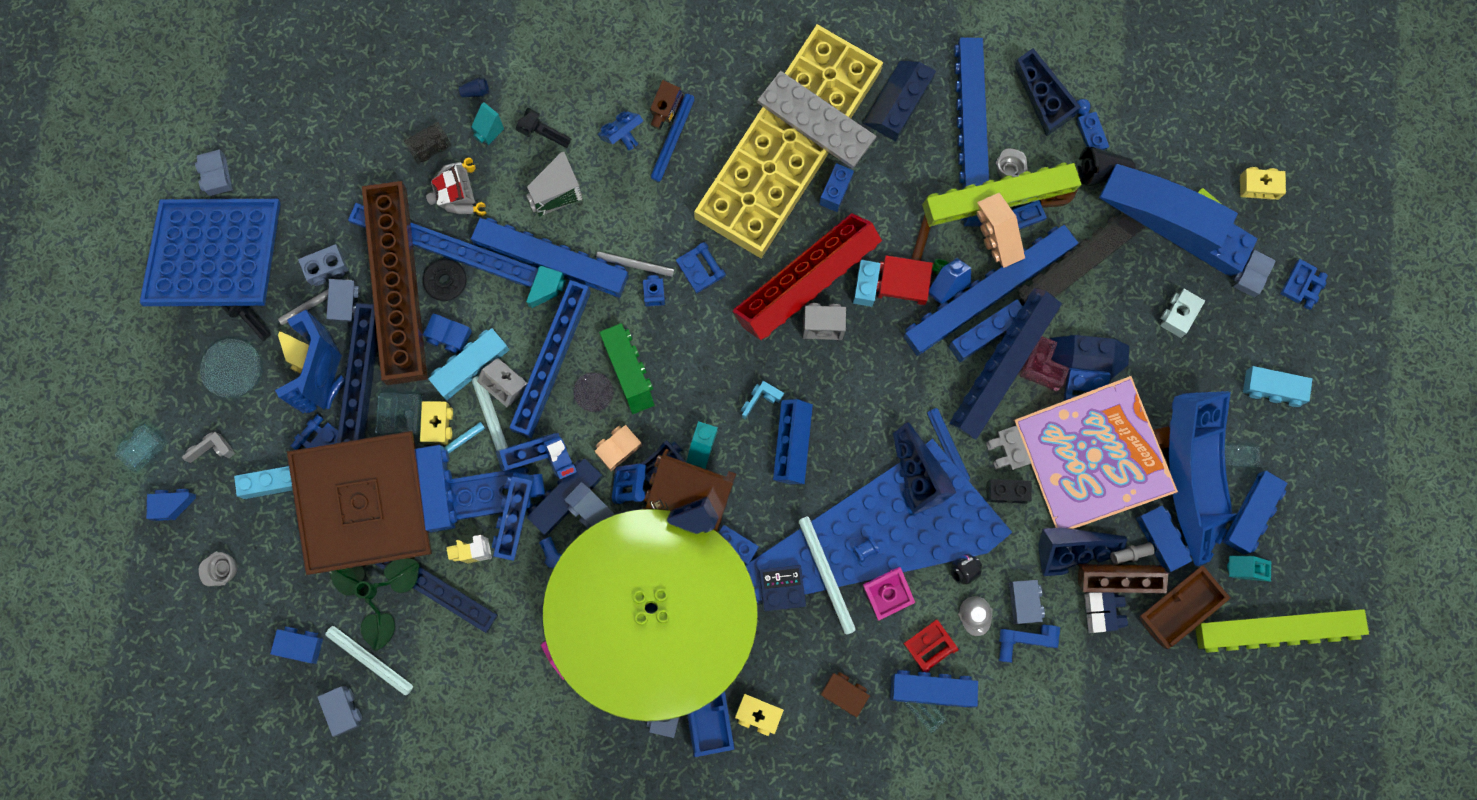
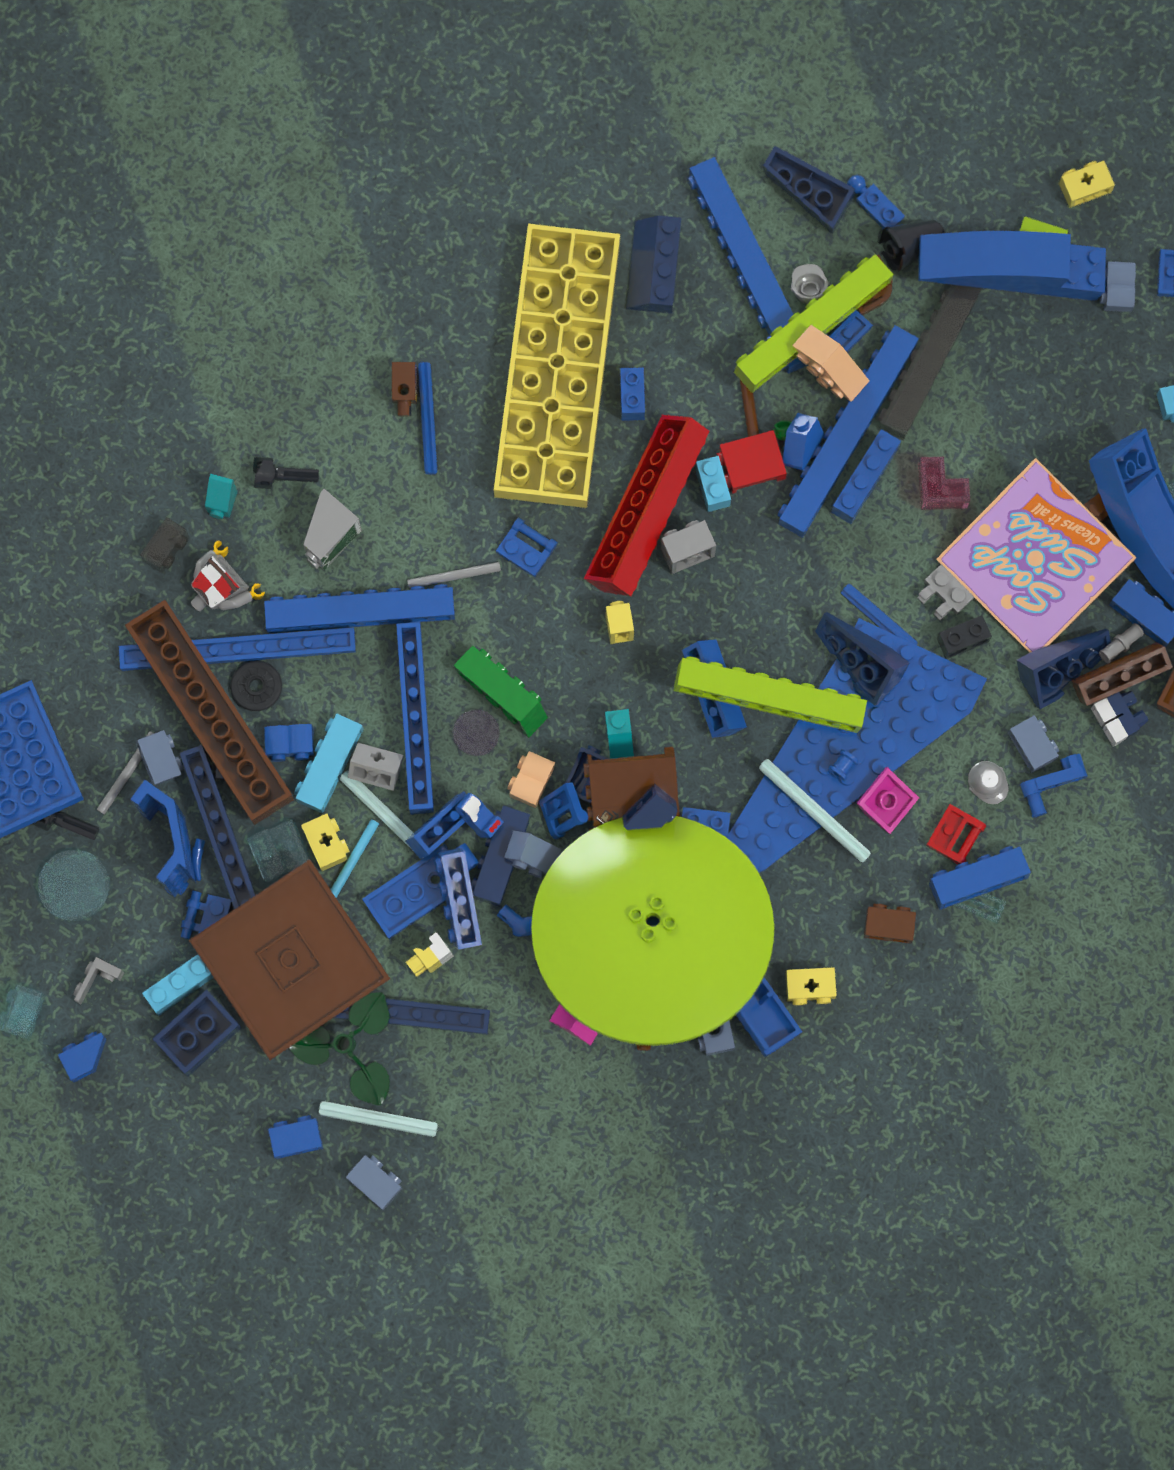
camera: 20 degrees left, 0 degrees up
light grey hat [199,551,238,587] -> none
light yellow slope [278,332,309,374] -> none
sand blue brick [298,244,349,286] -> none
blue brick [415,445,457,532] -> none
dark blue cone [459,77,489,98] -> none
teal slope [526,266,566,308] -> none
blue plate [597,111,643,151] -> none
blue brick [643,275,665,307] -> none
medium azure bracket [741,381,784,420] -> none
light grey plate [757,71,876,169] -> none
dark blue plate [760,565,806,612] -> none
dark blue brick [949,288,1062,440] -> none
black head [950,554,982,585] -> none
dark blue wedge [1049,335,1129,380] -> none
blue plate [1064,368,1111,401] -> none
light aqua brick [1160,289,1205,338] -> none
none -> dark blue brick [153,989,241,1077]
none -> light yellow brick [606,601,634,644]
none -> lime brick [673,657,867,733]

